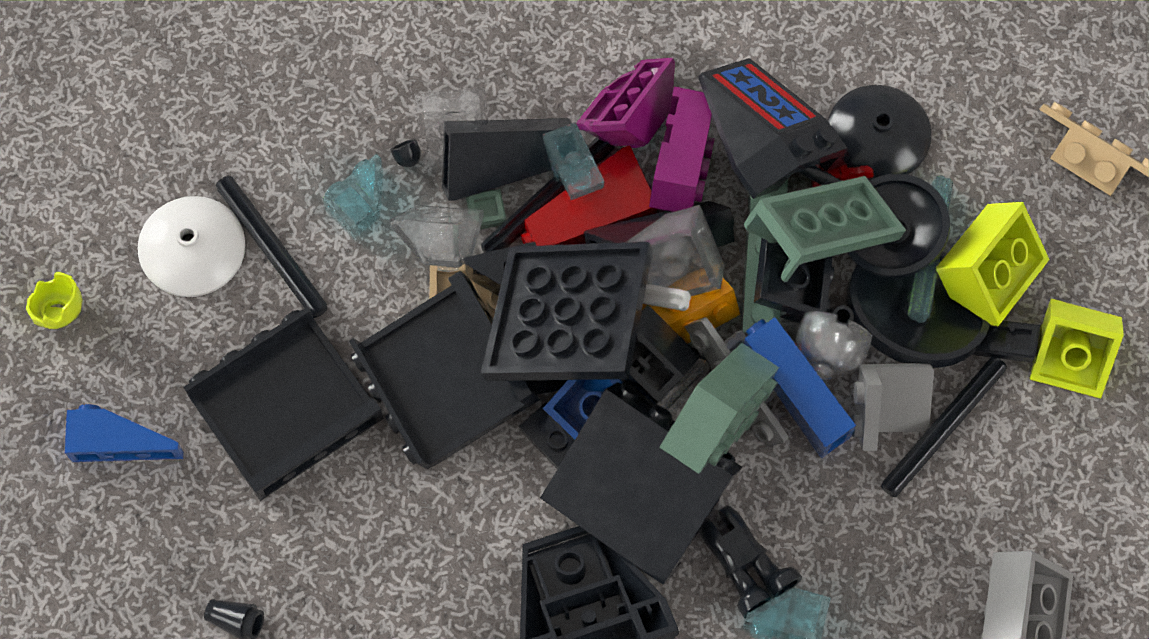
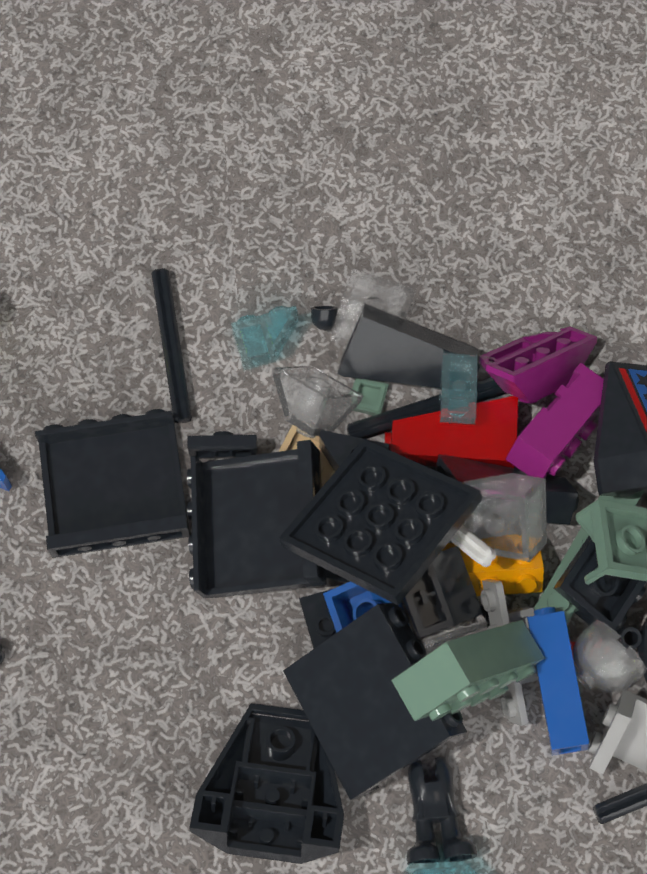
camera: 30 degrees right, 0 degrees up
white dish [138,196,246,297] -> none
none -> black plate [187,431,258,459]

